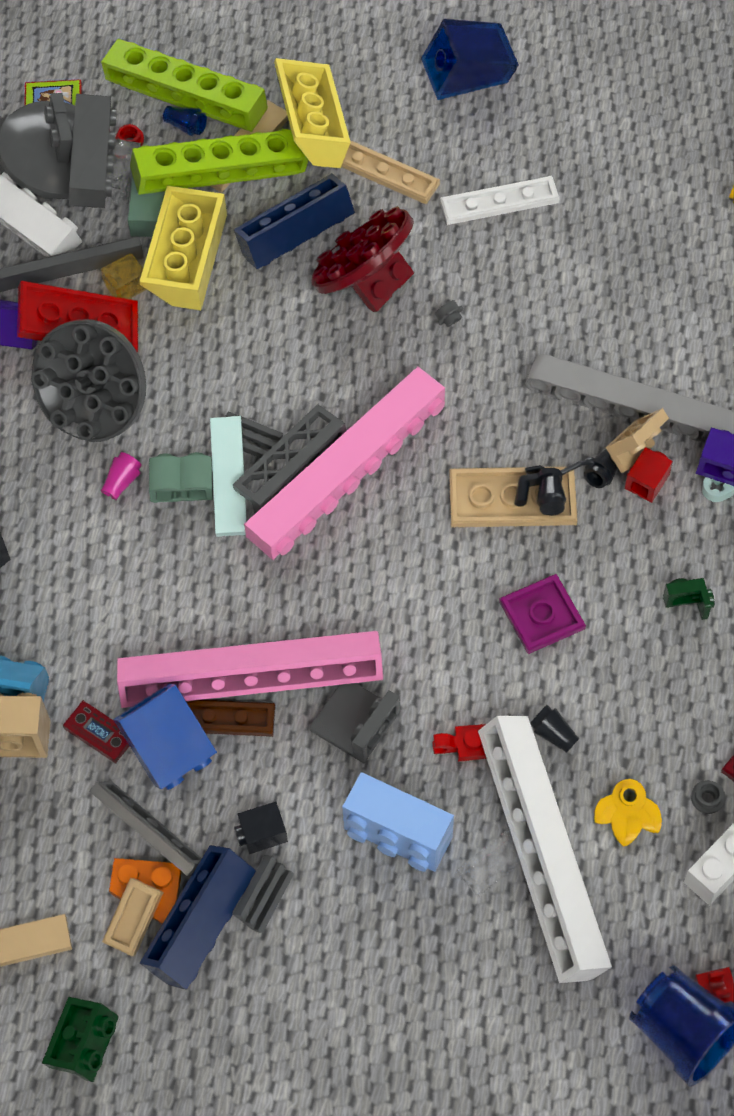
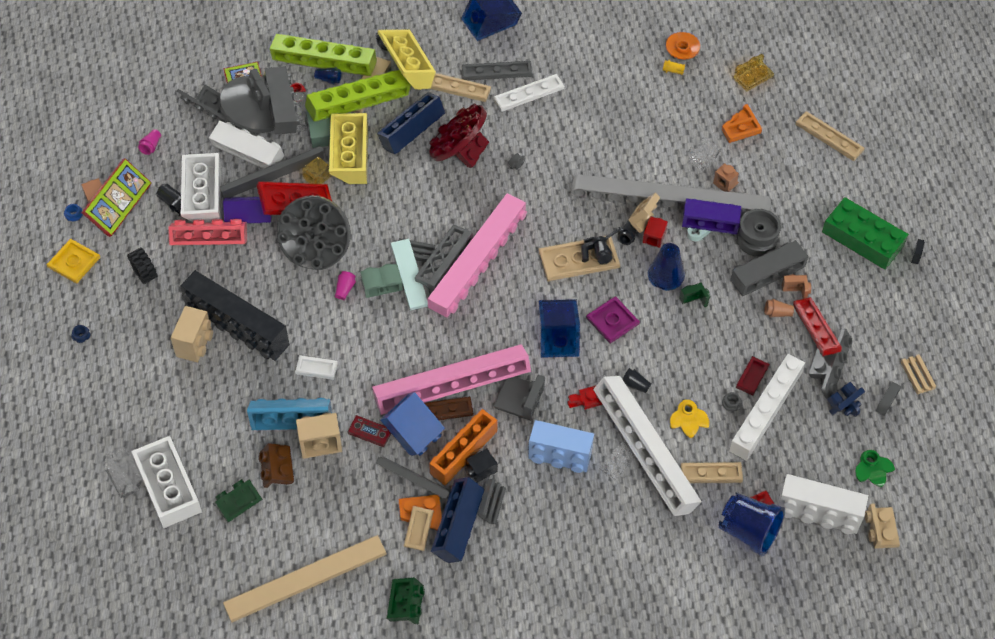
camera: 15 degrees left, 5 degrees down
none -> white tile [295,355,338,380]
none -> orange brick [429,409,498,486]
none -> dark grey tile [462,61,532,80]
none -> clear blue slope [538,299,580,358]
none -> clear blue cone [648,243,685,291]
none -> tan tile [681,462,743,483]

